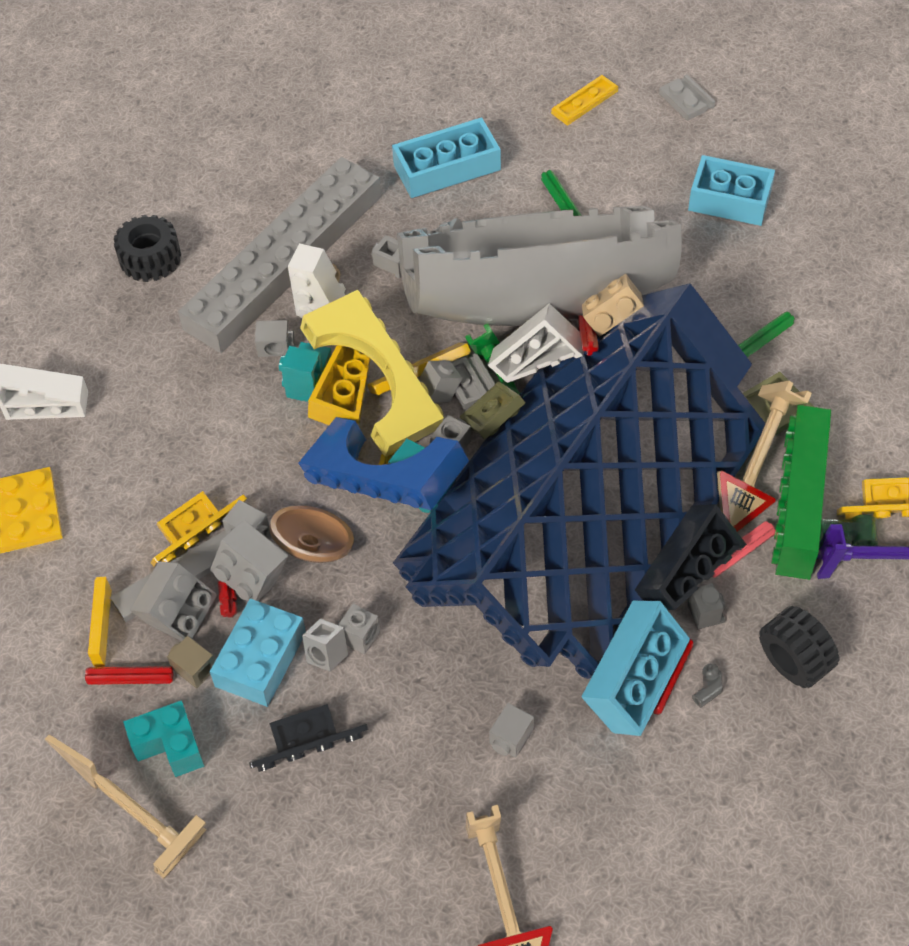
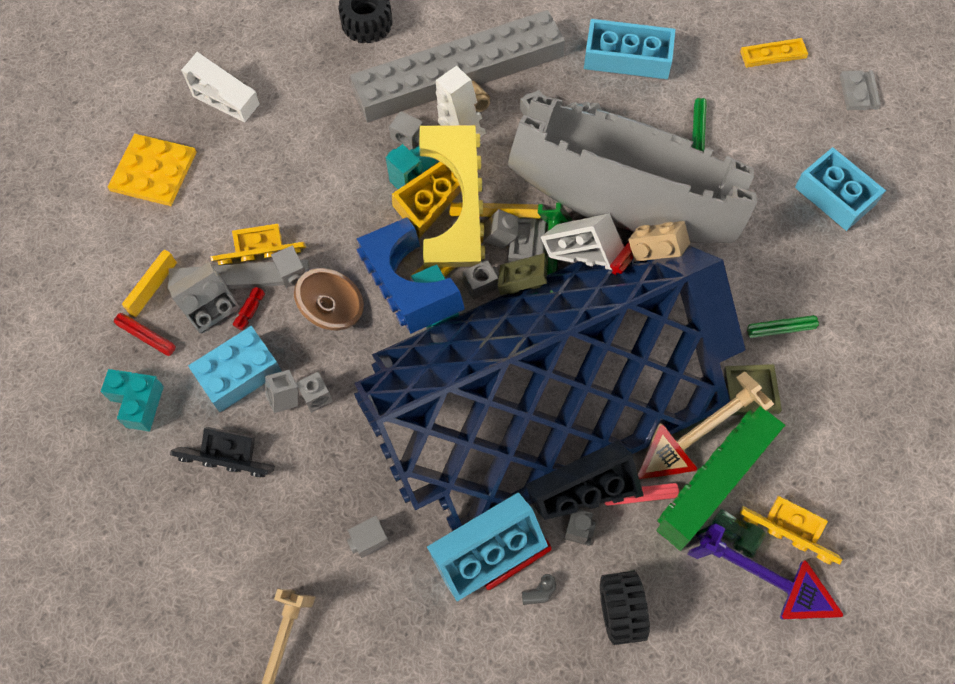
camera: 30 degrees right, 10 degrees up
tan piece [45,735,206,879] -> none
dark tan brick [167,636,215,688] -> none
light grey brick [210,520,288,601] -> none

